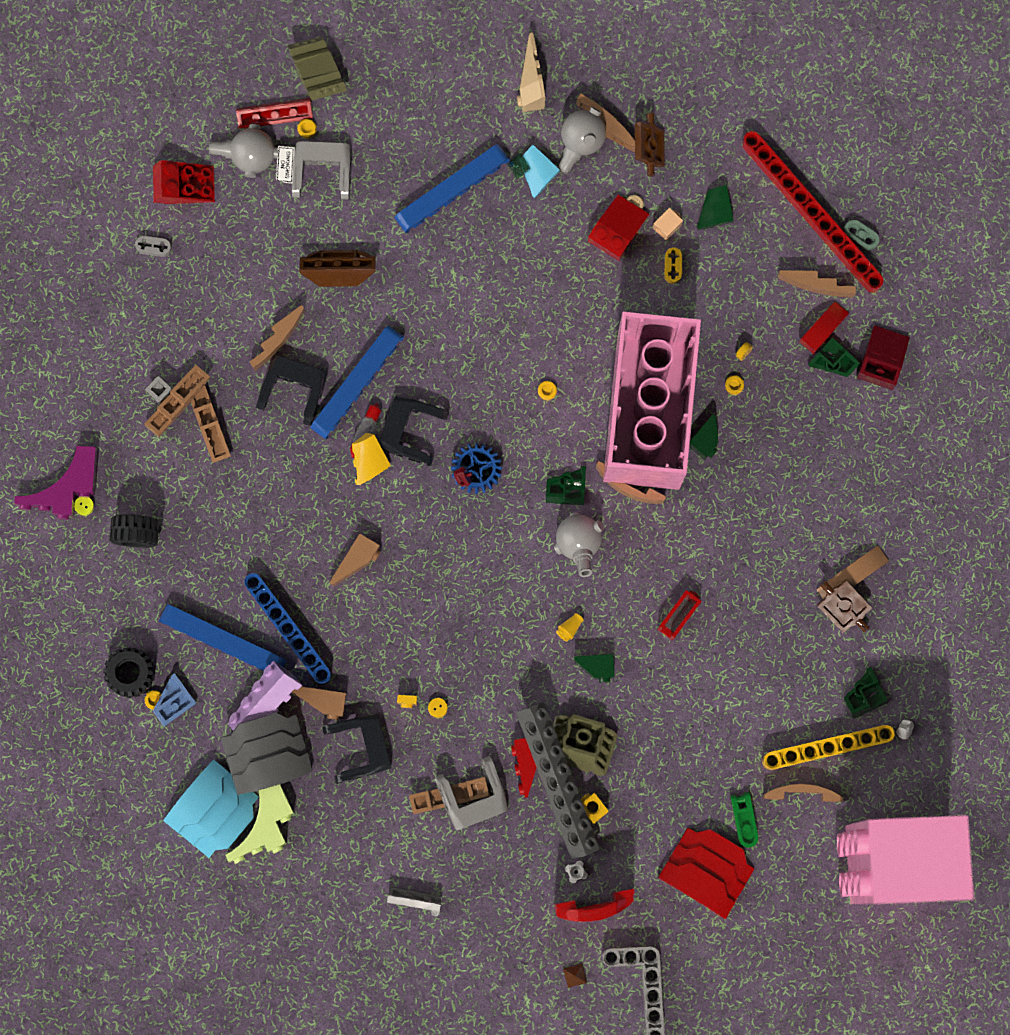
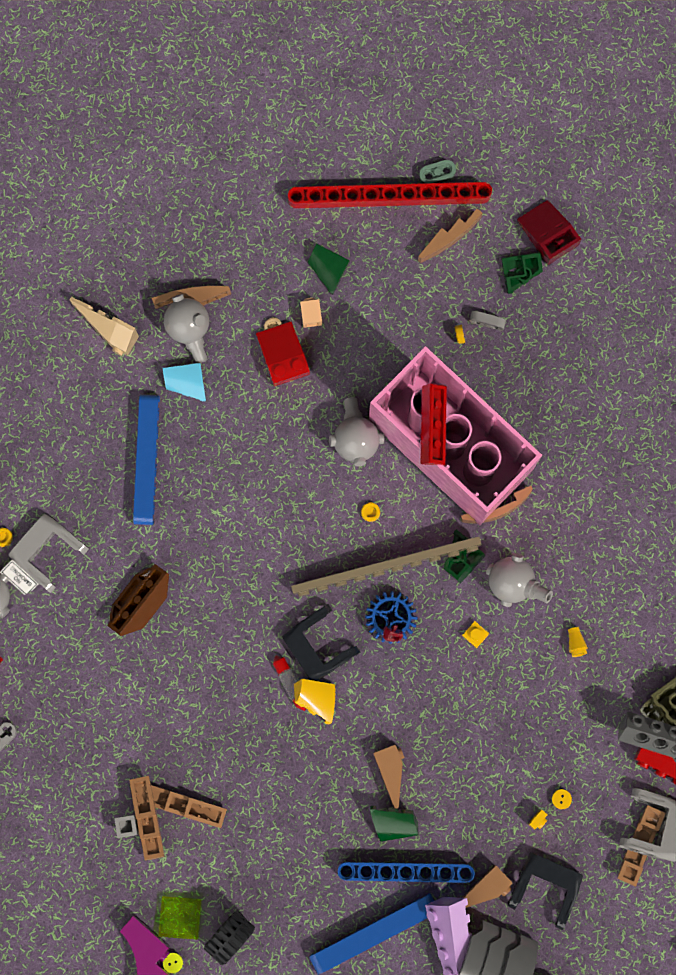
camera: 50 degrees left, 0 degrees up
medium nougat slope [250,305,305,371] -> none
black connector [256,356,328,426] -> none
blue beam [310,325,404,439] -> none
clear green slope [507,153,530,179] -> none
dark green slope [574,654,615,683] -> none
reddish brown plate [635,113,665,177] -> none
window [657,590,702,641] -> none
yellow beam [664,247,682,284] -> none
dark green slope [689,415,719,460] -> none
yellow tile [725,375,744,395] -> none
red slope [799,302,849,354] -> none
none -> clear neon green plate [158,896,202,940]
none -> dark tan plate [291,537,481,597]
none -> light grey piece [329,397,384,466]
none -> dark green slope [370,806,418,842]
none -> red slope [420,383,447,465]
none -> yellow plate [462,621,489,649]
none -> light grey beam [469,311,506,331]

